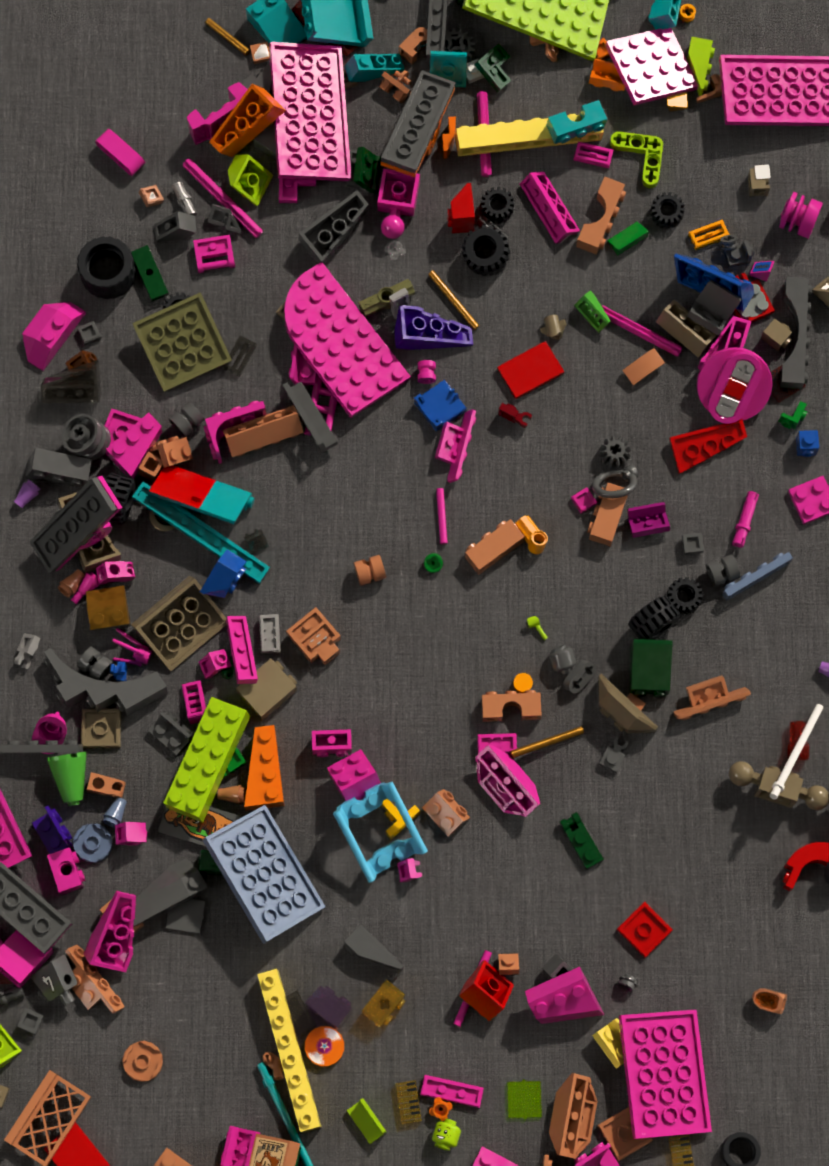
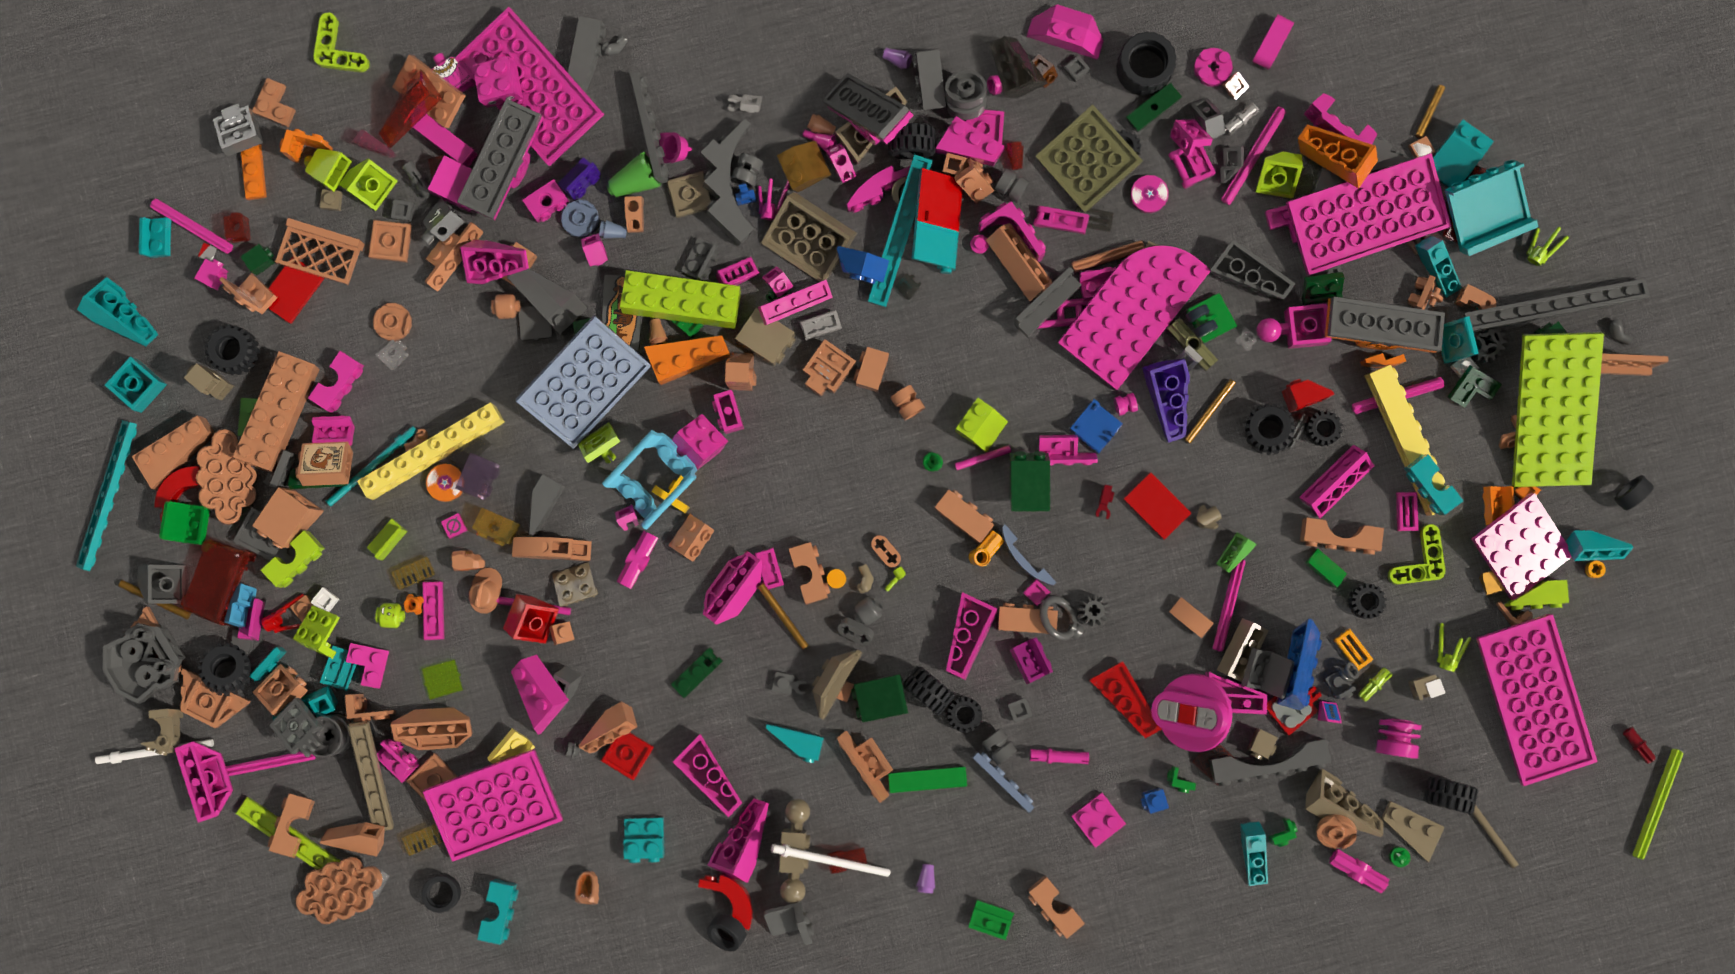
camera: 80 degrees right, 10 degrees up
none -> dark pink arch [308,351,364,413]
none -> nougat tile [368,220,412,262]
none -> clear brick [375,339,409,370]
none -> dark pink tile [441,513,468,539]
none -> nougat rock [452,550,485,571]
none -> nougat piece [469,568,502,613]
none -> teal arch [477,879,519,945]
none -> nougat head [491,294,521,319]
none -> nougat slope [512,537,592,561]
none -> dark tan hinge [552,562,598,607]
none -> lime tile [578,422,620,464]
none -> nougat slope [579,701,637,753]
none -> dark pink piece [616,531,659,589]
none -> teal plate [623,817,665,863]
none -> dark pink wedge [673,734,742,817]
none -> dark pink wedge [708,798,769,883]
none -> nougat wedge [725,352,756,391]
none -> teal slope [766,724,824,763]
none -> dark pink slope [847,166,911,213]
none -> nougat brick [853,347,889,392]
none -> dark tan arm [857,564,874,593]
none -> nougat beam [871,535,901,568]
none -> green tile [888,766,967,793]
none -> dark pink wedge [946,592,998,680]
none -> lime slope [955,398,1008,453]
none -> dark pink plate [970,235,989,254]
none -> dark pink tile [987,75,1002,95]
none -> sand blue slope [1001,525,1056,586]
none -> clear red cone [1005,141,1024,170]
none -> dark green slope [1009,451,1050,511]
none -> dark pink plate [1033,206,1089,234]
none -> nougat axle [1071,240,1145,272]
none -> dark pink tile [1130,175,1169,213]
none -> dark pink bracket [1170,119,1213,156]
none -> green plate [1186,293,1237,343]
none -> dark pink plate [1194,48,1233,87]
none -> lime axle [1358,667,1392,702]
none -> lime plant [1436,623,1471,672]

